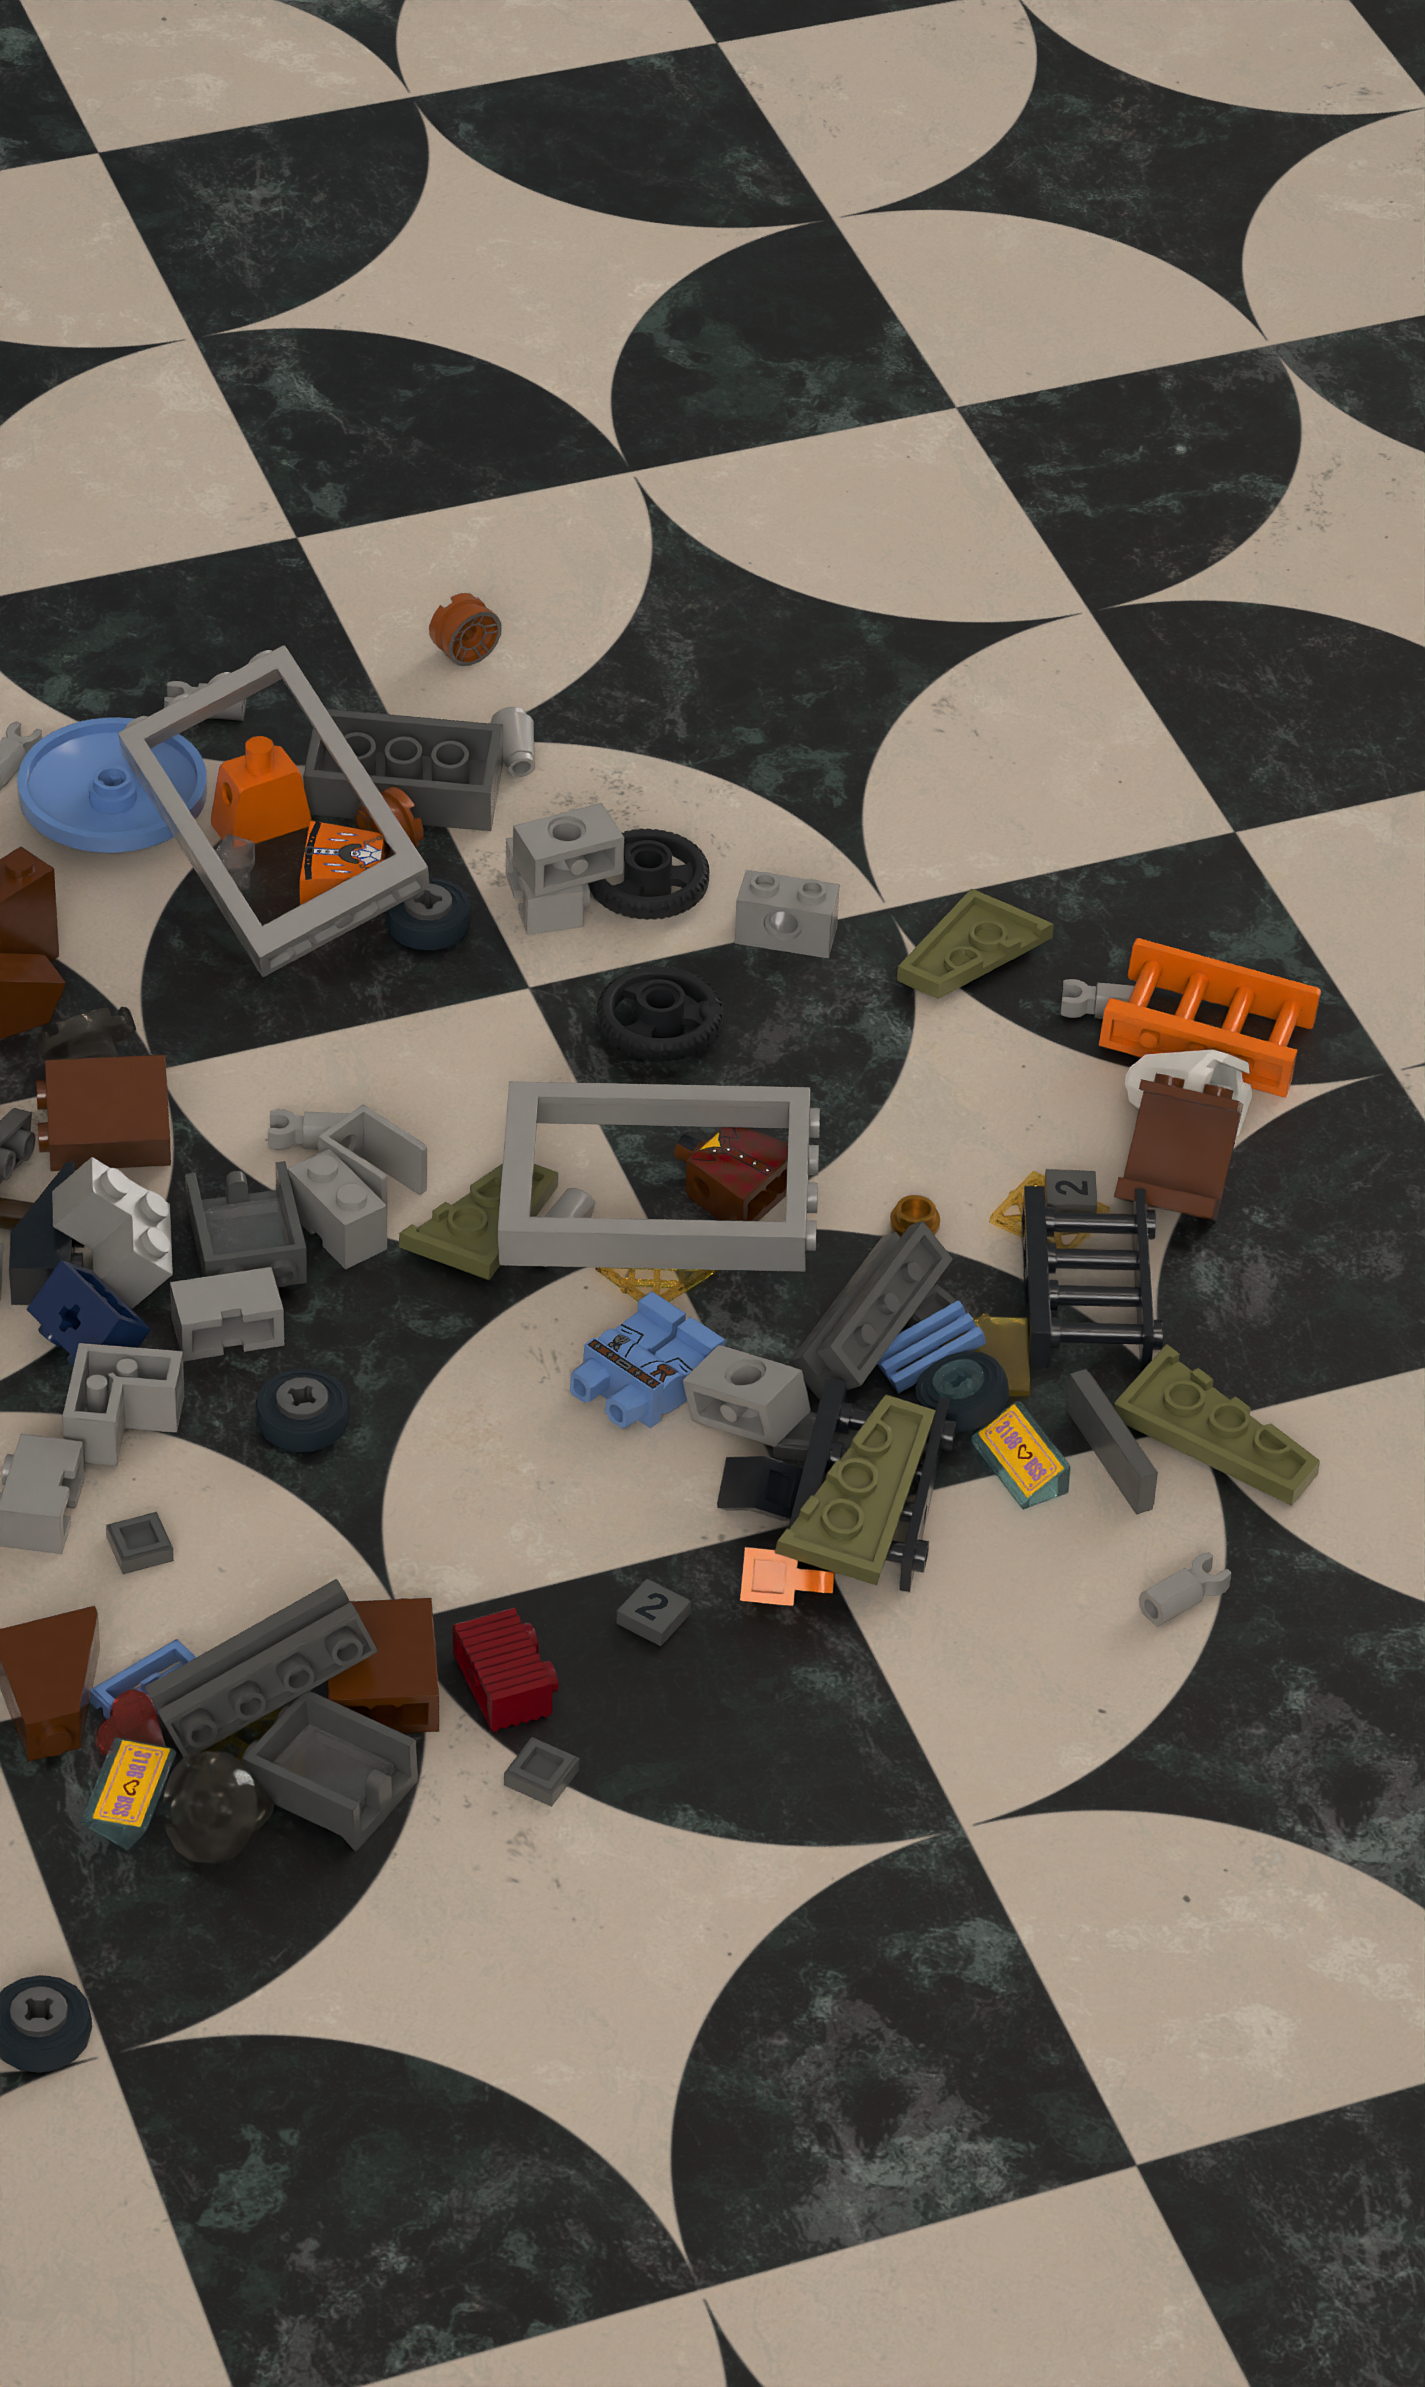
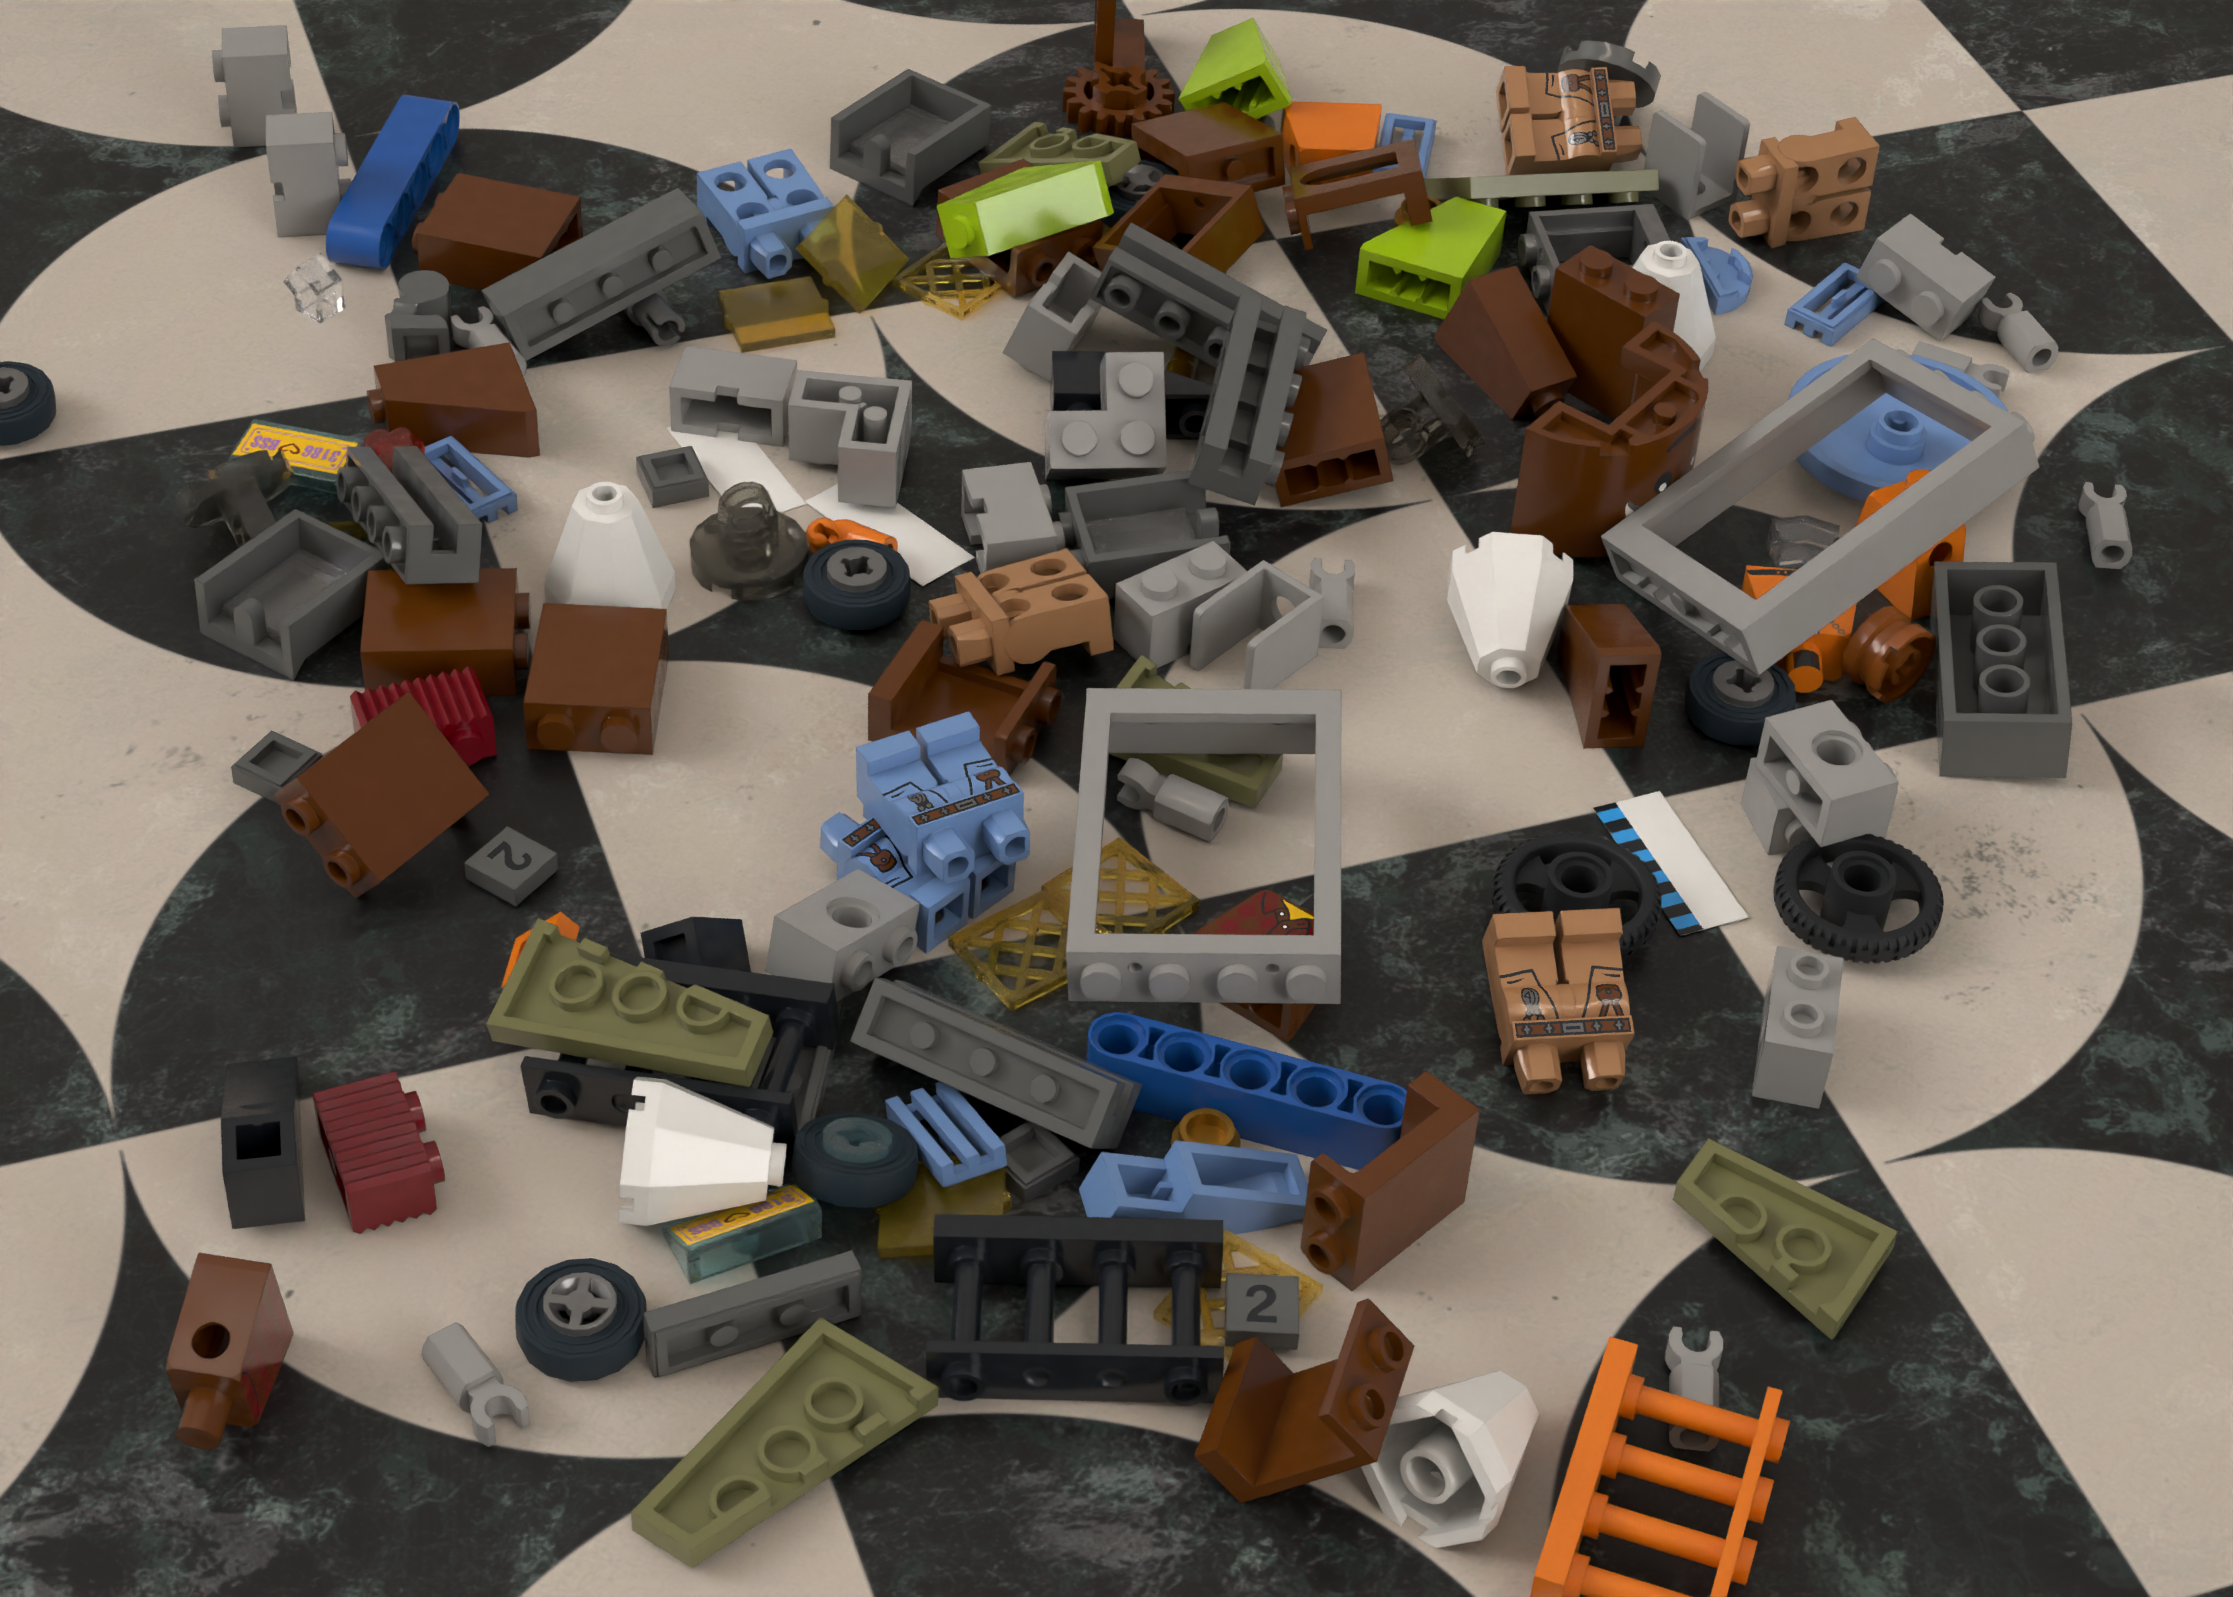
camera: 90 degrees right, 0 degrees up
dark blue brick [26,1260,151,1367] -> none
light grey cone [491,707,535,777] -> none
none -> reddish brown torso [166,1252,294,1450]
none -> black slope [221,1057,305,1229]
none -> reddish brown panel [274,692,490,898]
none -> dark red brick [312,1071,445,1234]
none -> black wheel [515,1258,647,1382]
none -> reddish brown brick [523,603,669,755]
none -> white cone [544,482,676,609]
none -> white cone [618,1077,787,1226]
none -> white sticker [666,426,806,525]
none -> clear smoke tile [689,481,808,601]
none -> white sticker [804,484,975,587]
none -> orange arm [806,518,898,553]
none -> medium blue hips [856,711,1030,885]
none -> reddish brown panel [868,620,1062,776]
none -> medium nougat hips [928,549,1114,676]
none -> clear yellow window [948,889,1069,1011]
none -> medium blue slope [1079,1140,1308,1236]
none -> blue beam [1086,1012,1407,1170]
none -> dark grey brick [1188,291,1311,506]
none -> reddish brown panel [1300,1070,1480,1291]
none -> white cone [1447,532,1573,688]
none -> medium nougat hips [1482,908,1635,1095]
none -> reddish brown cylinder [1510,321,1709,558]
none -> reddish brown slope [1557,603,1662,749]
none -> white sticker [1593,791,1749,936]

